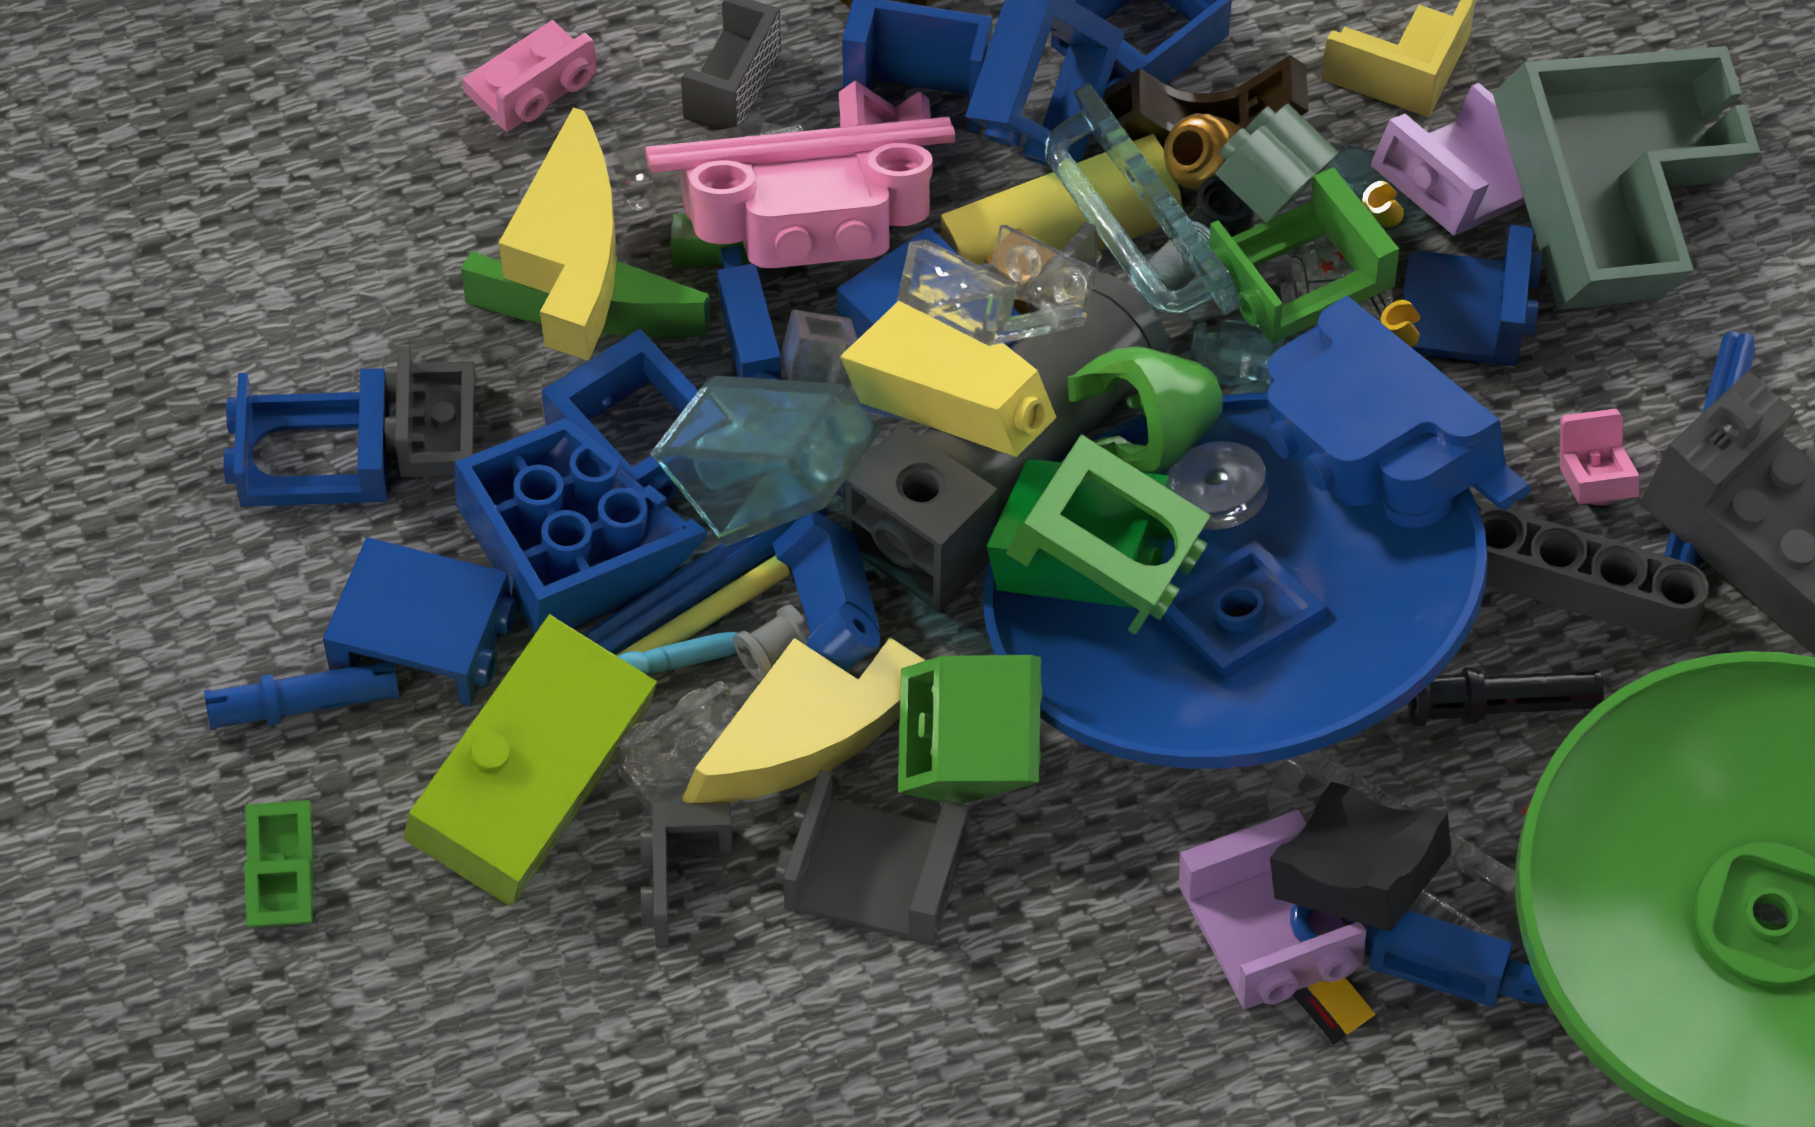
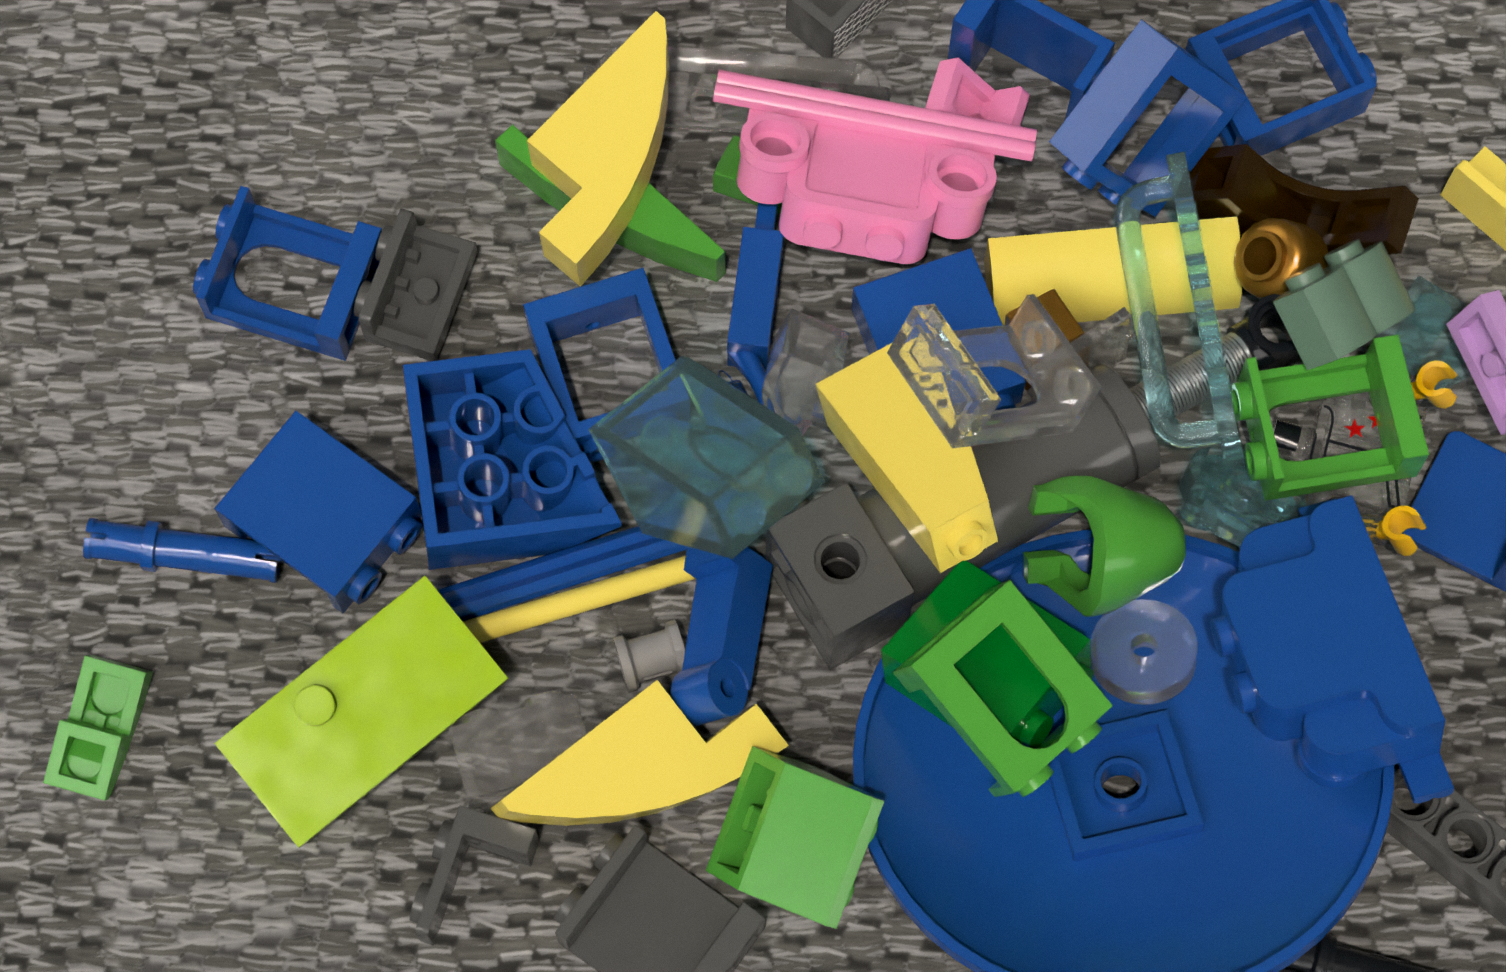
camera: 20 degrees right, 15 degrees up
medium azure piece [617,632,738,675] -> none

